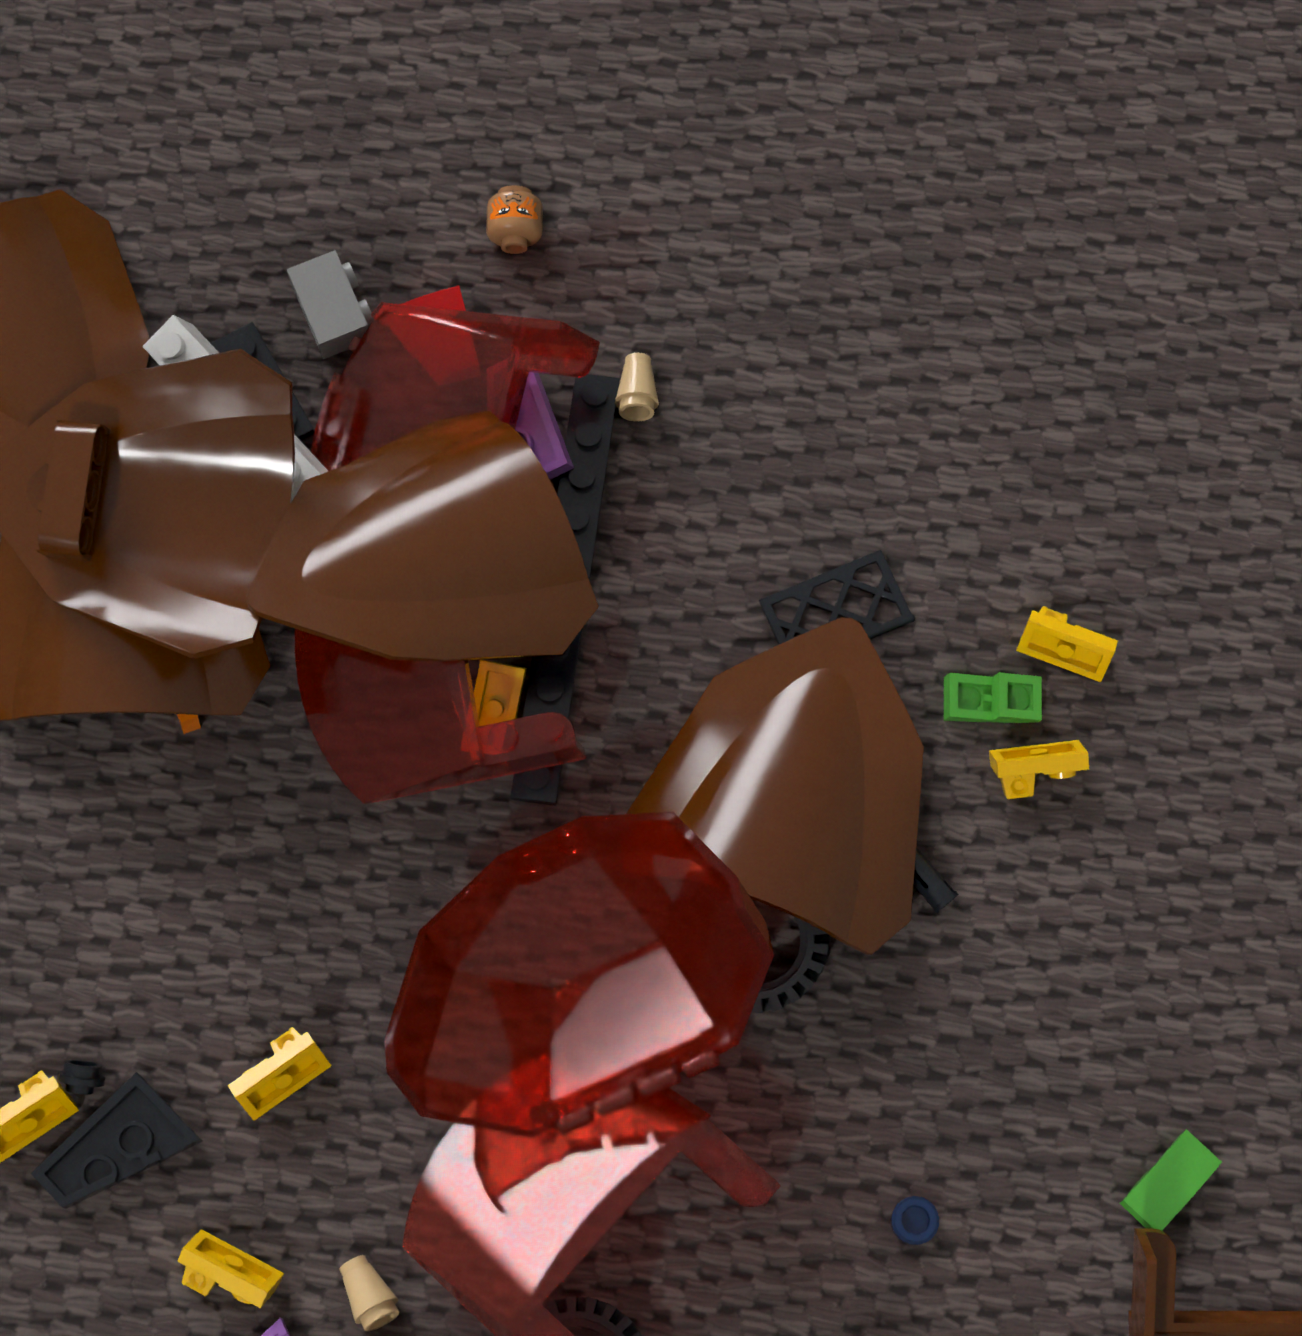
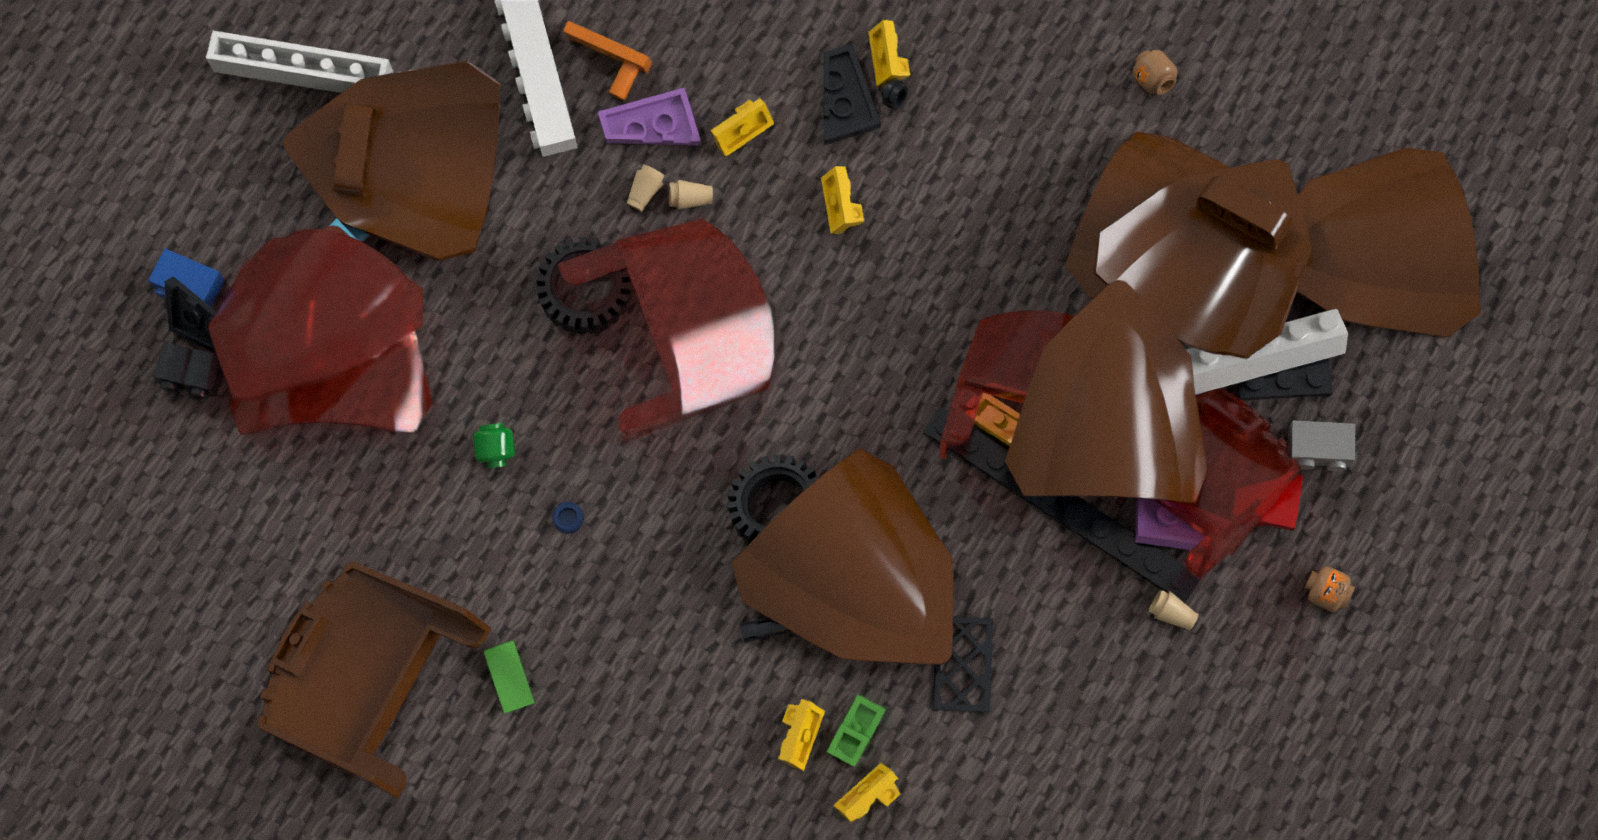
camera: 120 degrees right, 0 degrees up
clear red windscreen [384,812,774,1138] -> none

